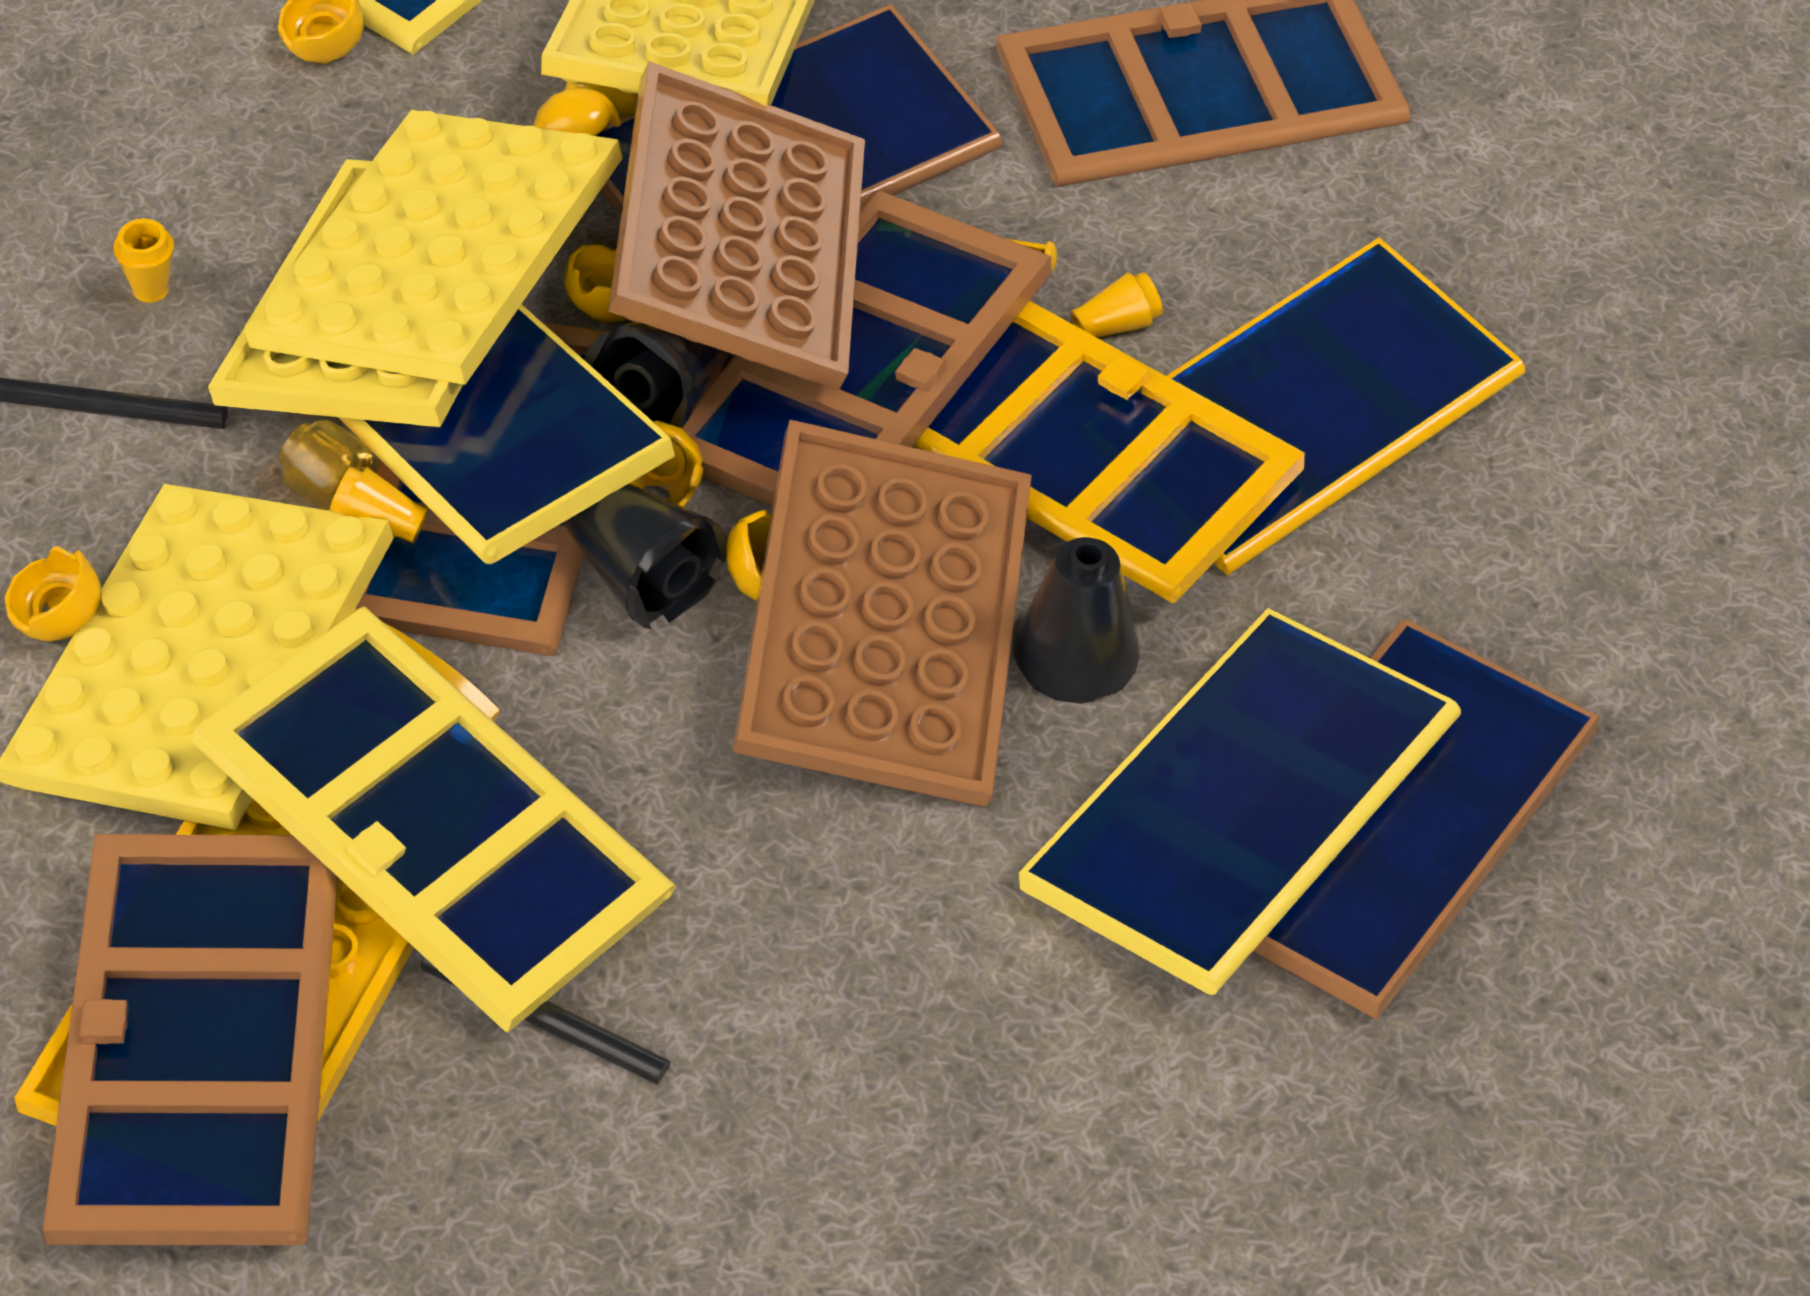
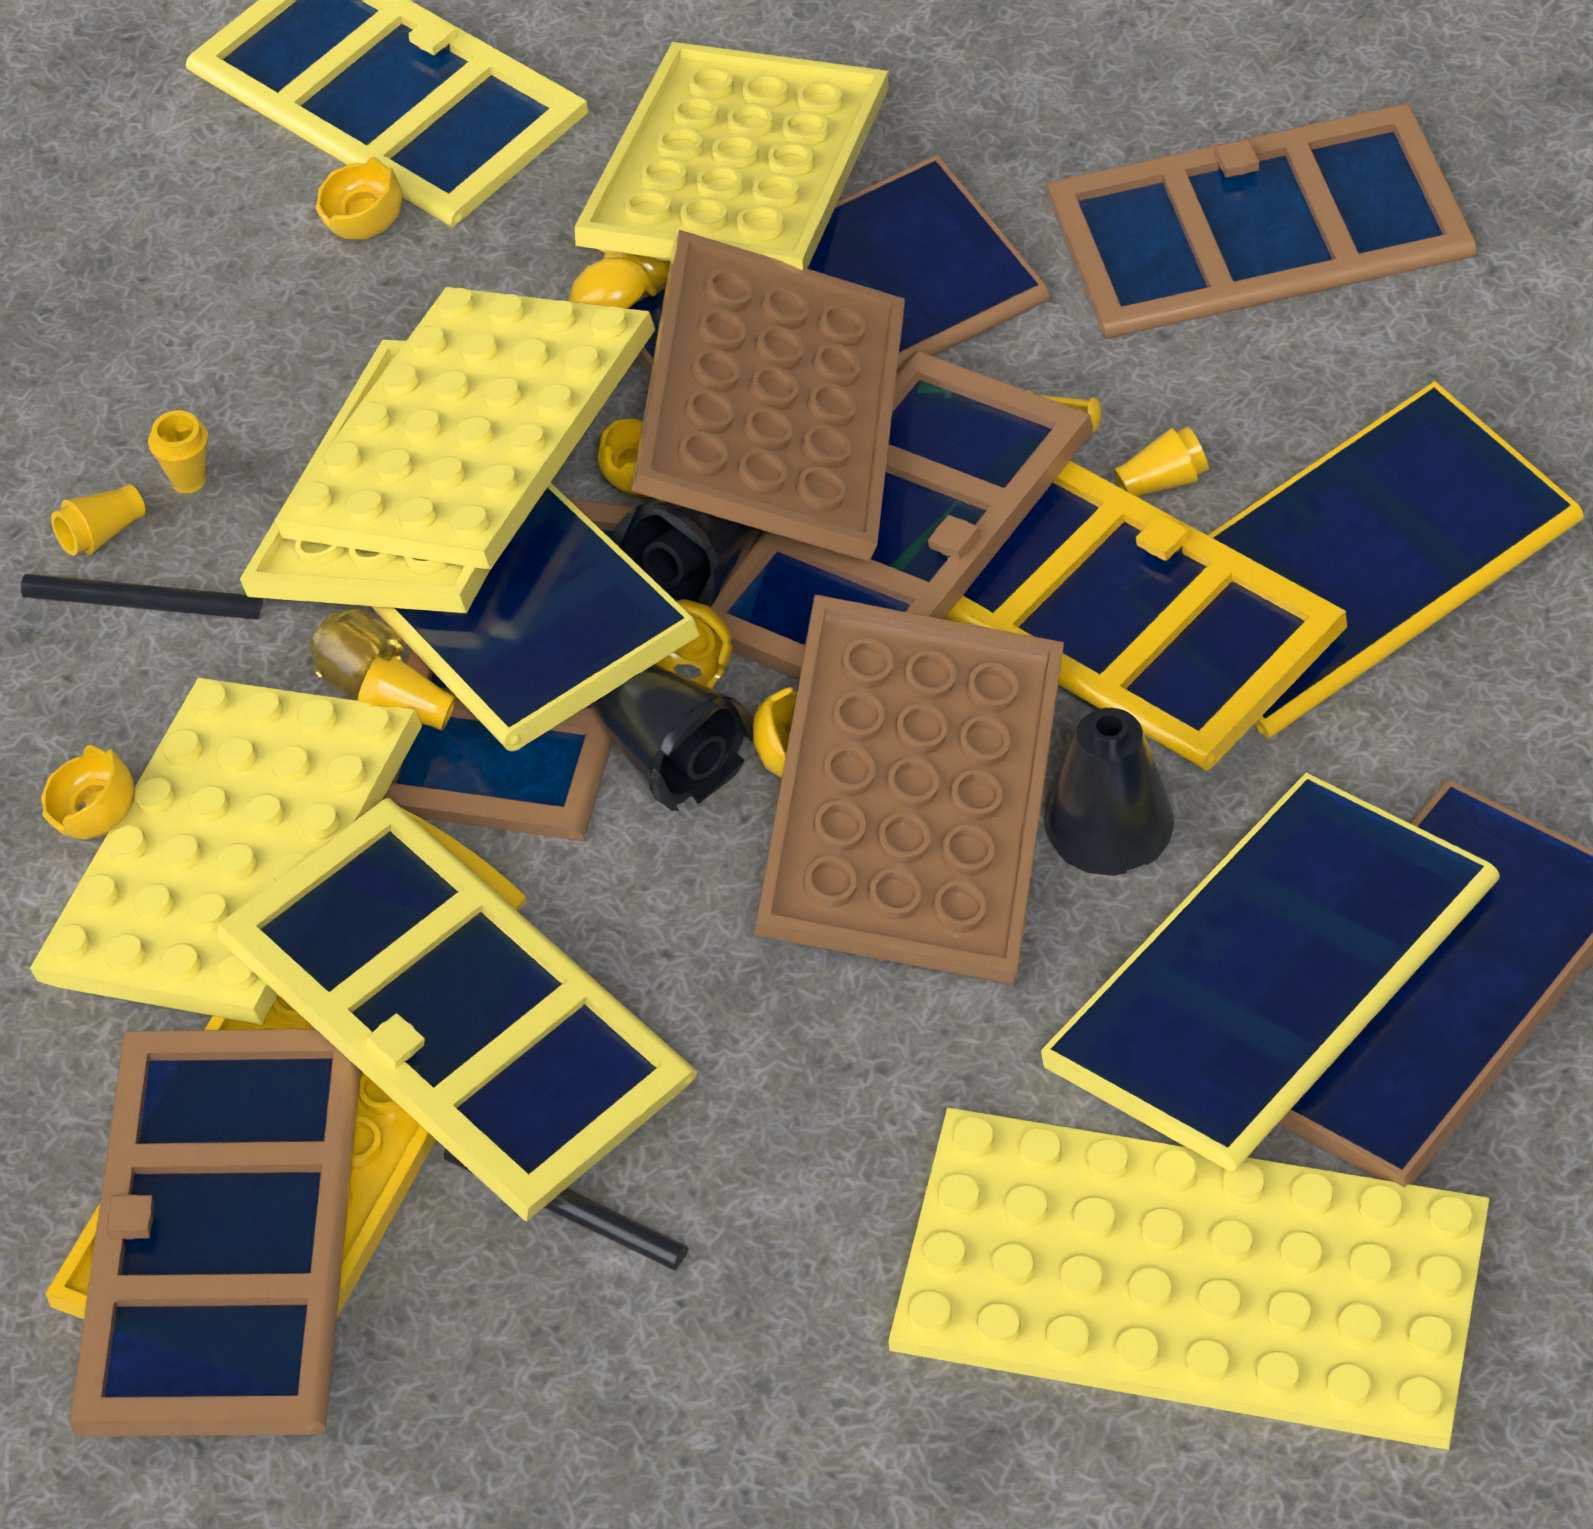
camera: 10 degrees right, 0 degrees up
none -> yellow cone [51,484,146,556]
none -> light yellow plate [889,1107,1490,1450]

